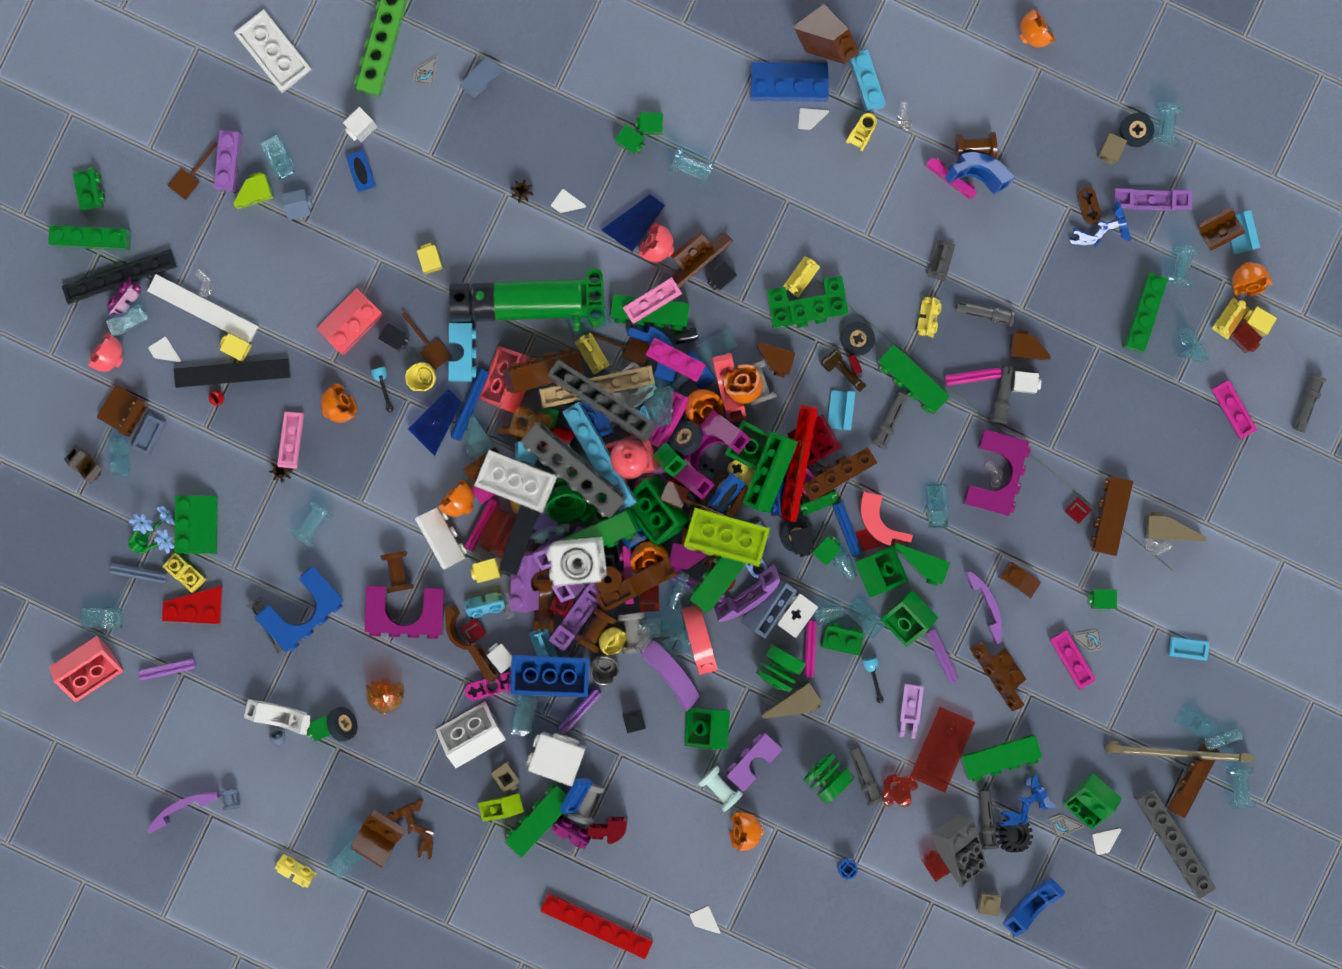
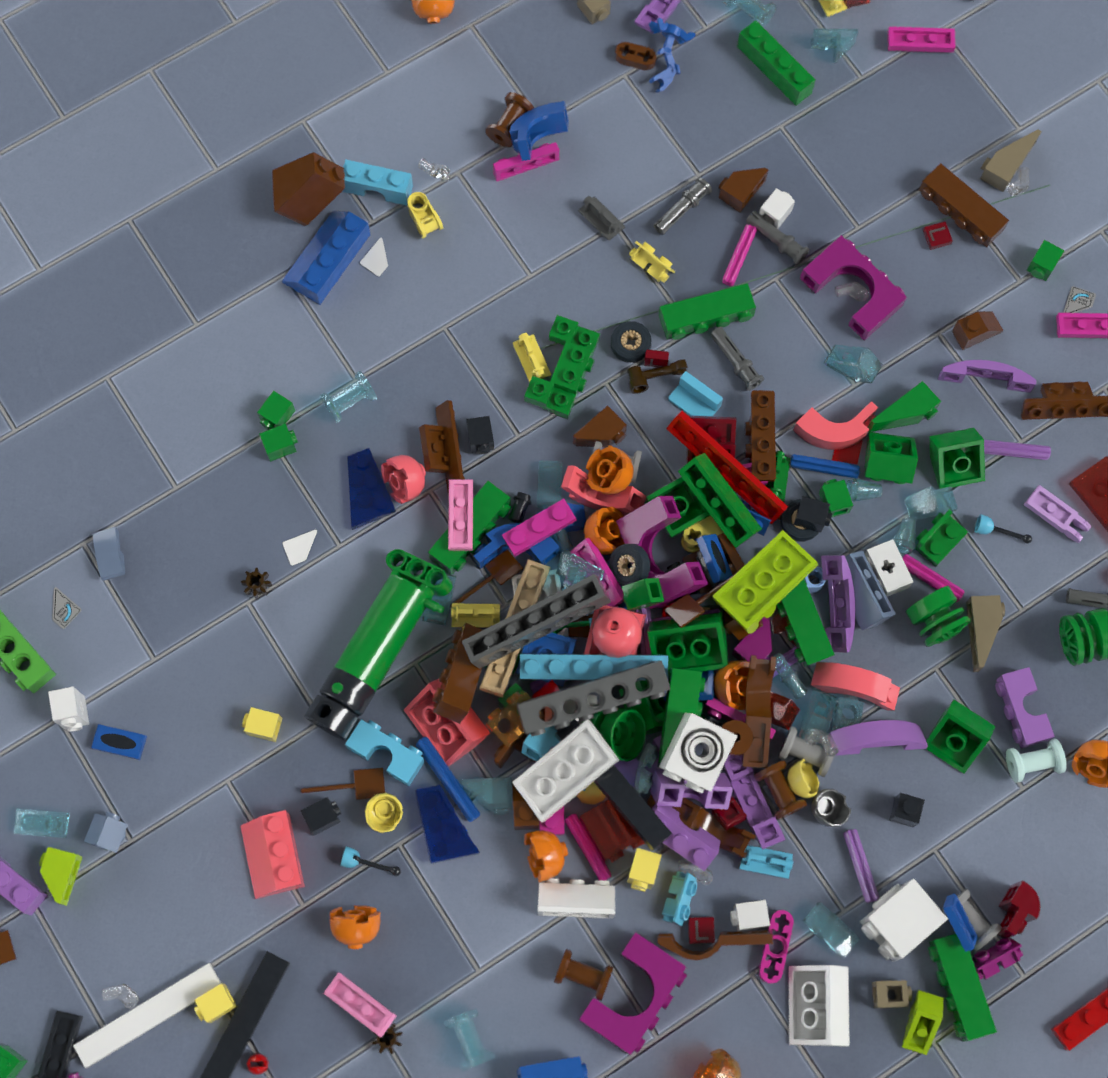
camera: 55 degrees left, 15 degrees down
blue slope [508,655,589,697] -> none

